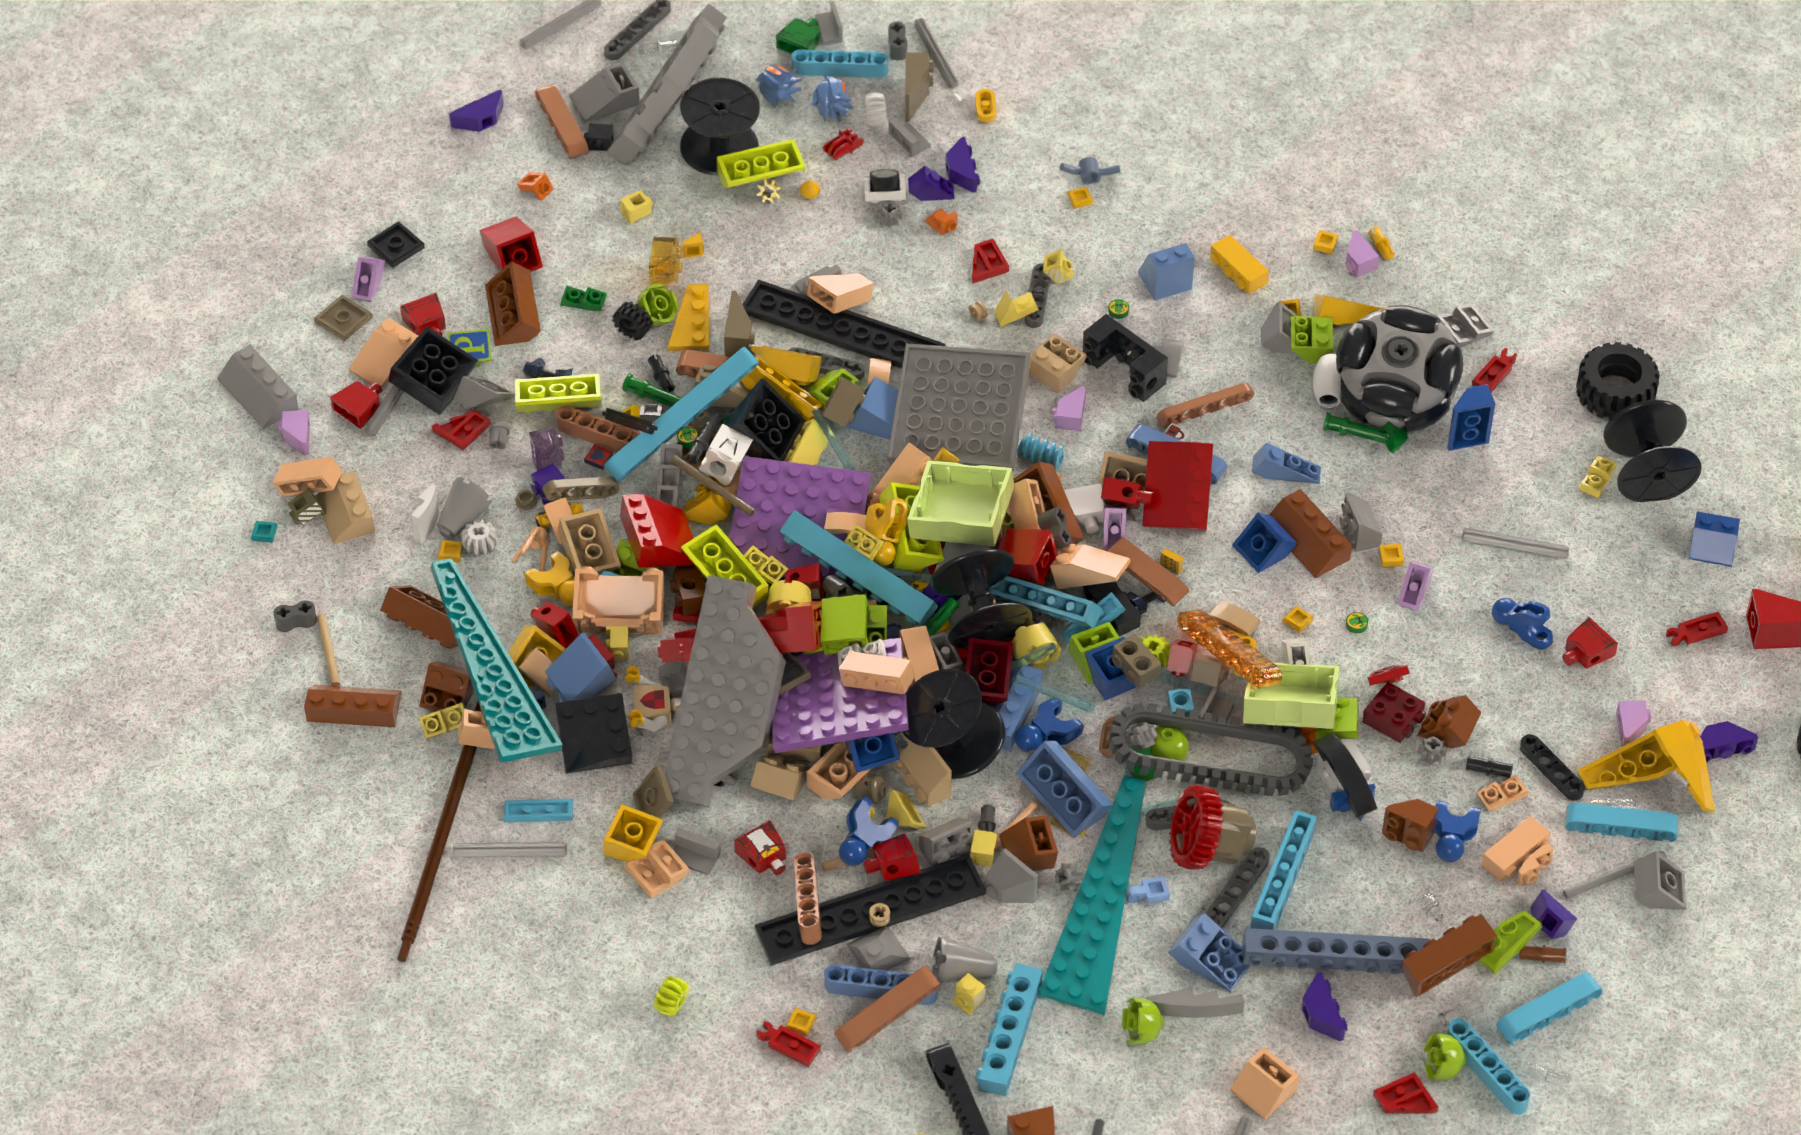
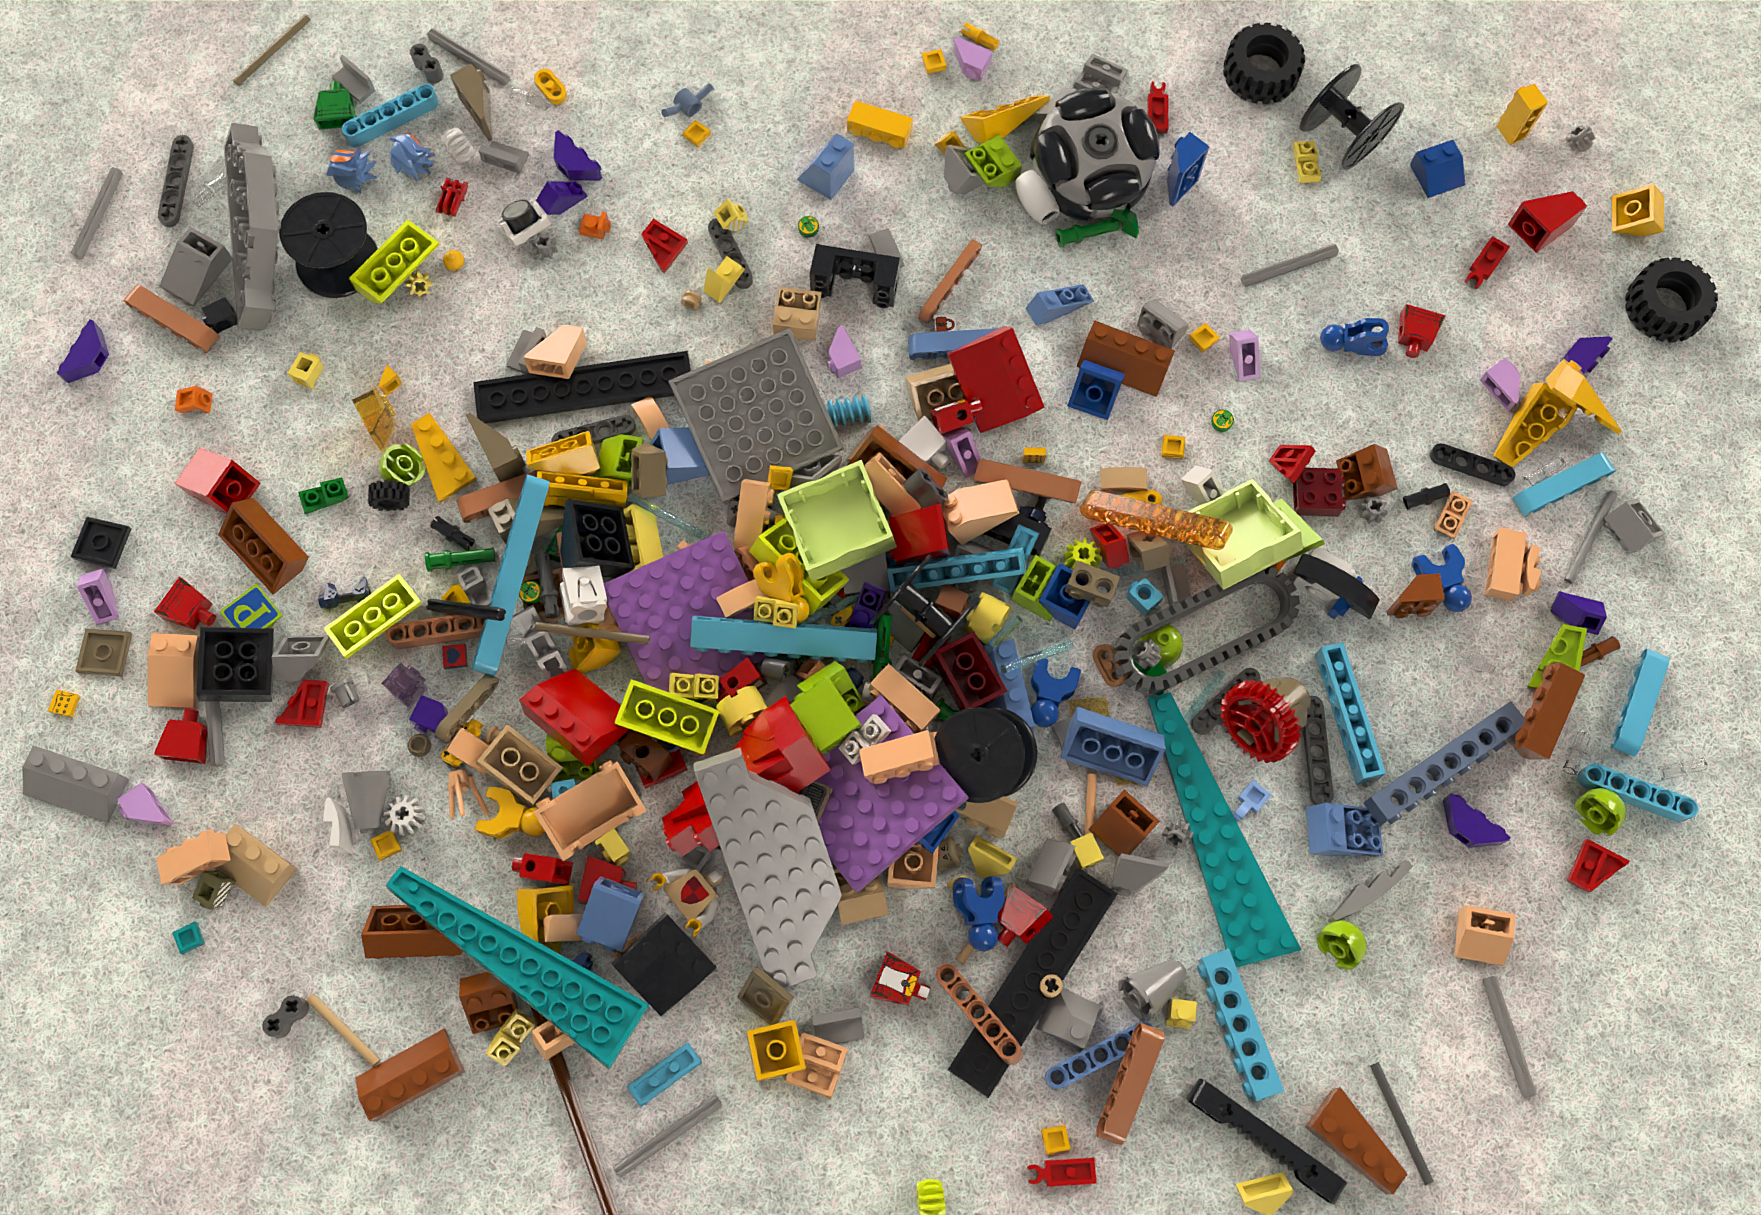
camera: 35 degrees left, 20 degrees up
none -> yellow tile [48,690,81,718]

